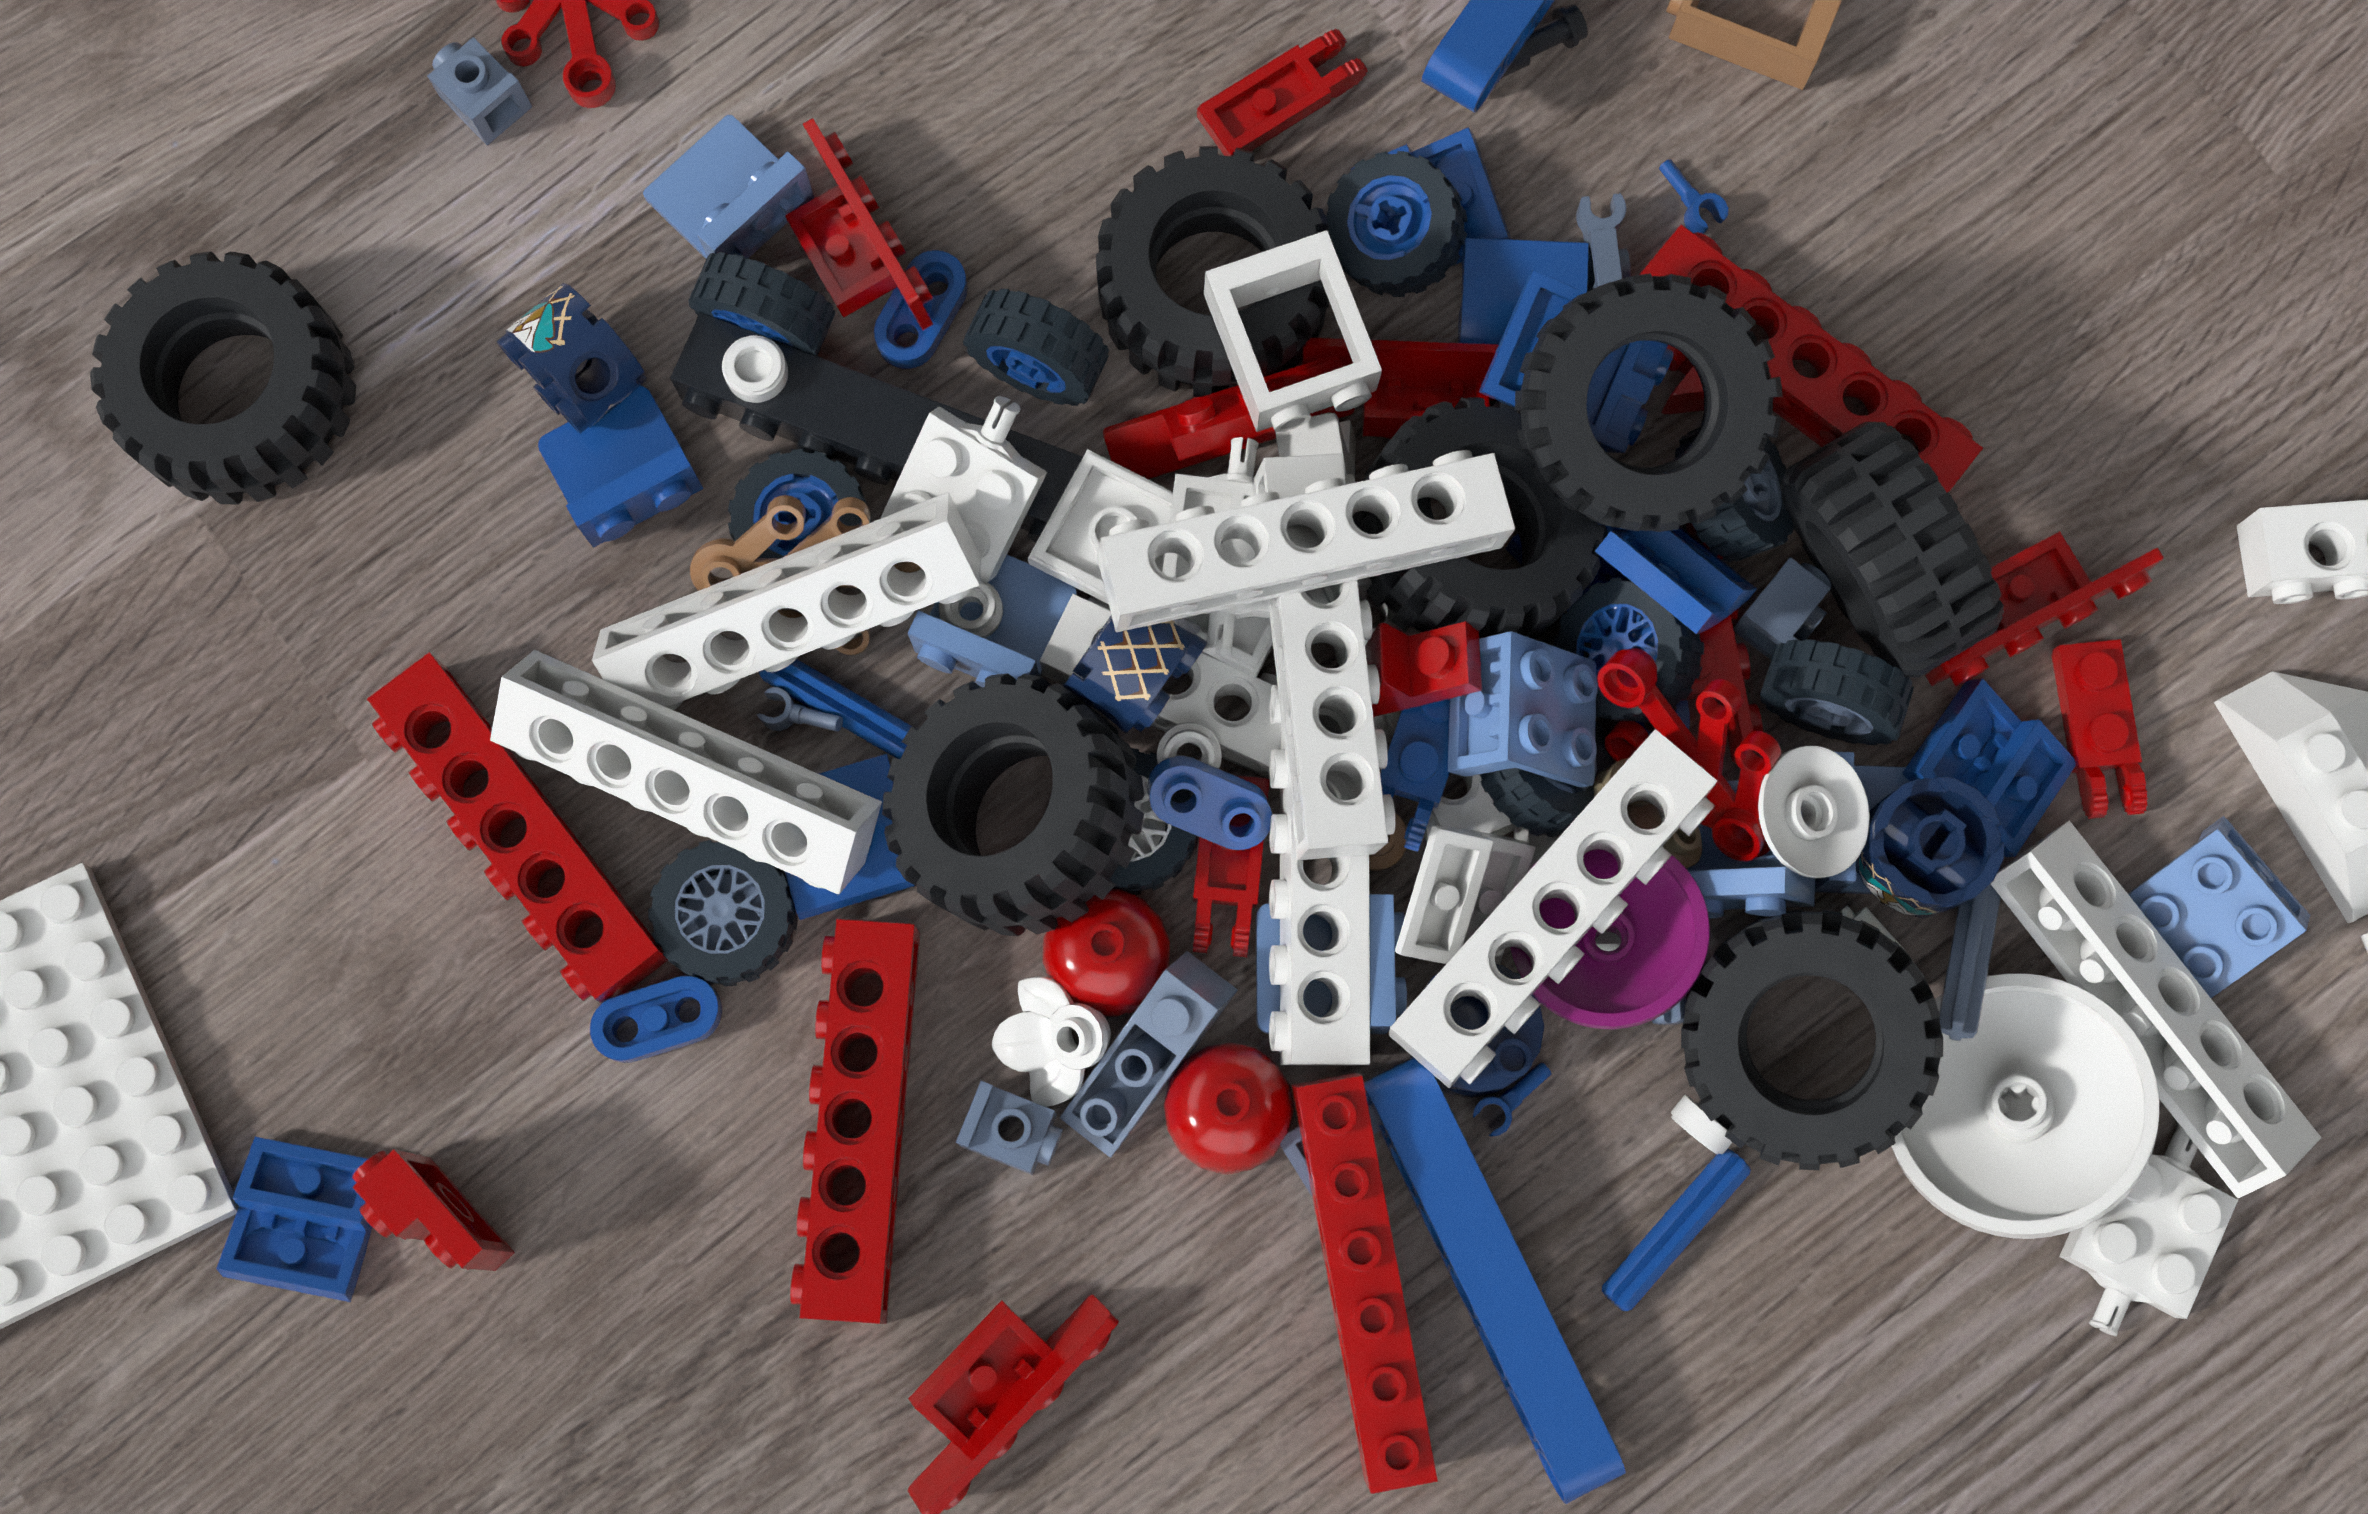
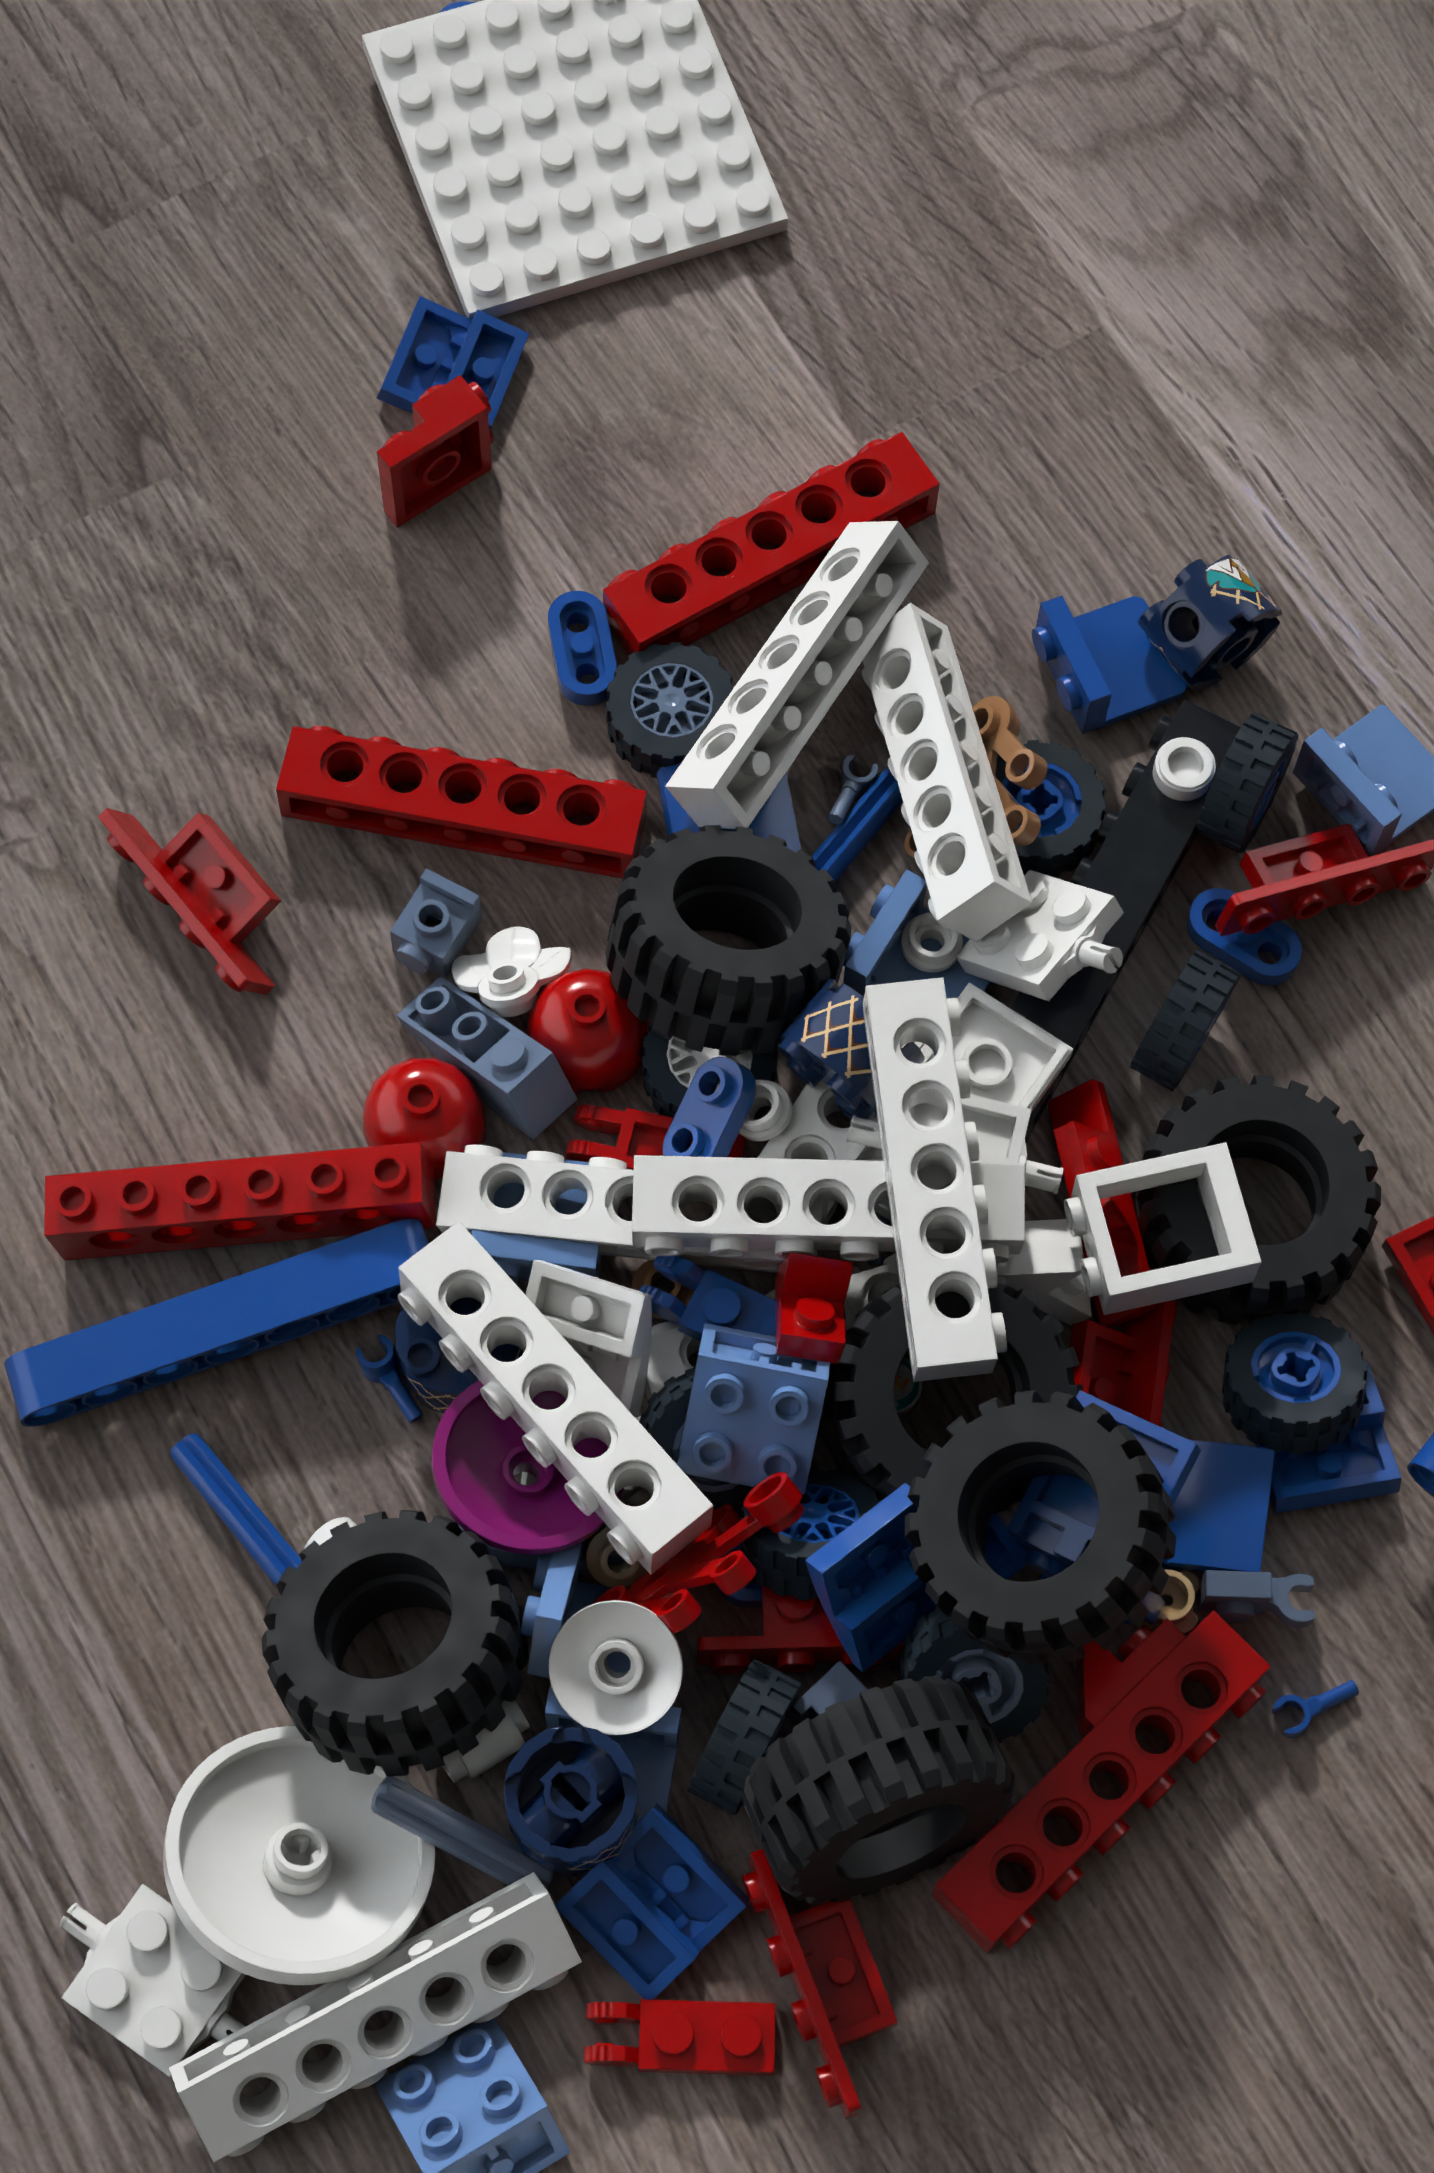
camera: 95 degrees right, 10 degrees down
black tyre [90,251,356,505] -> none

